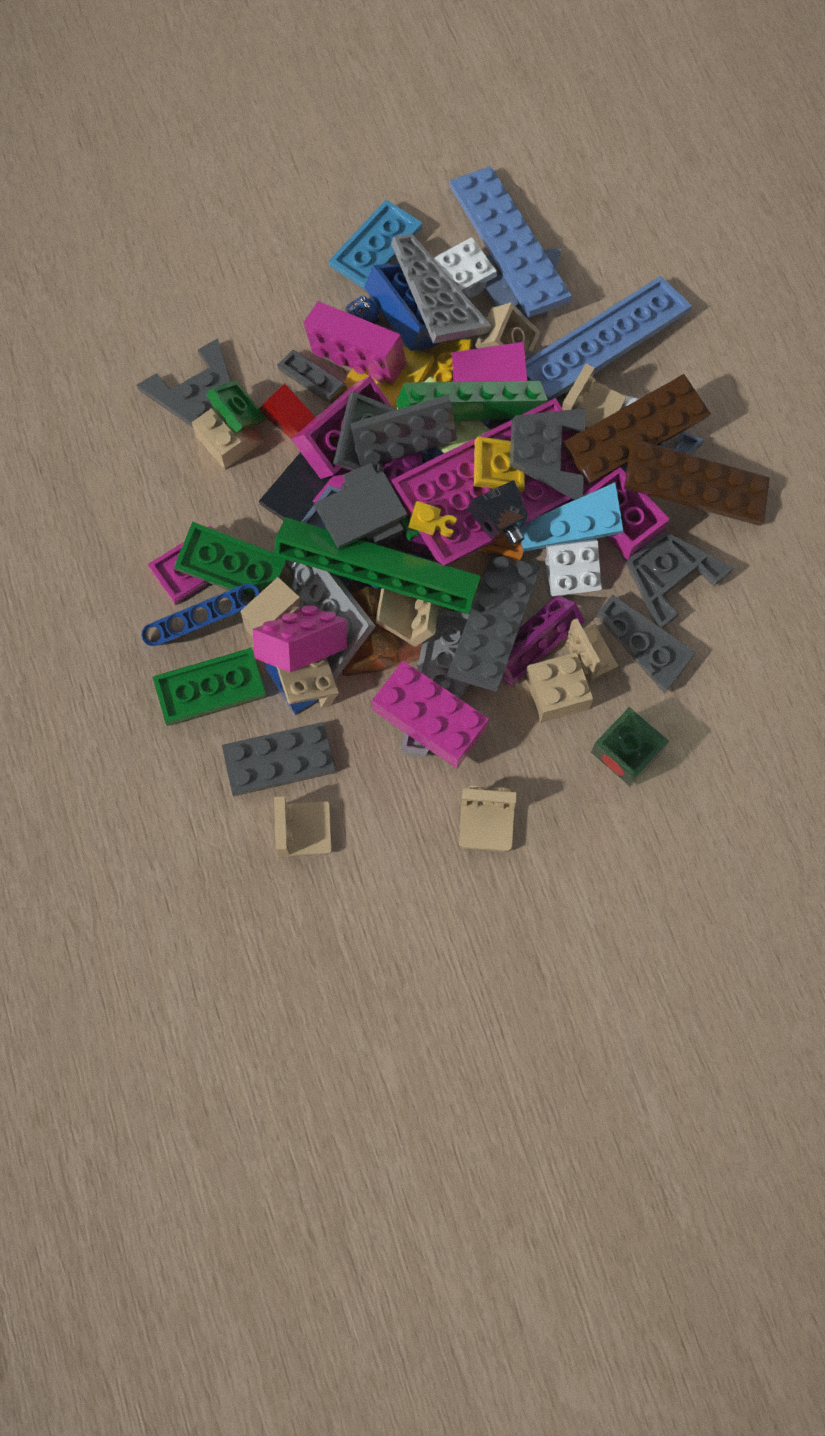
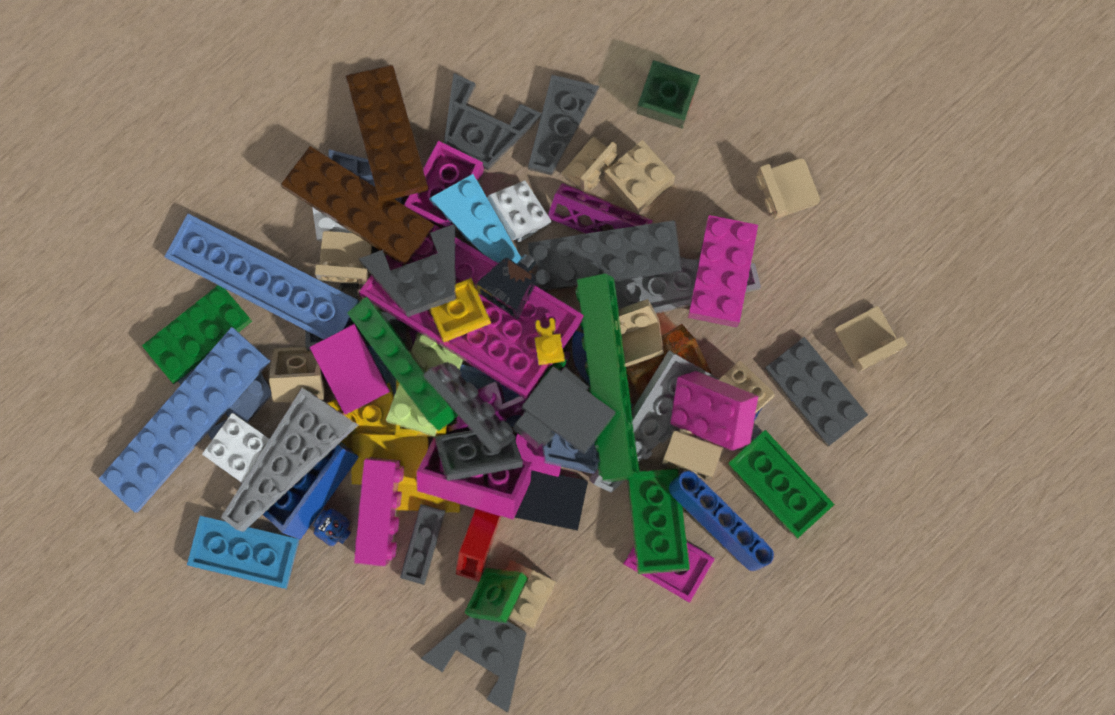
camera: 110 degrees left, 10 degrees up
none -> green plate [141,285,253,385]

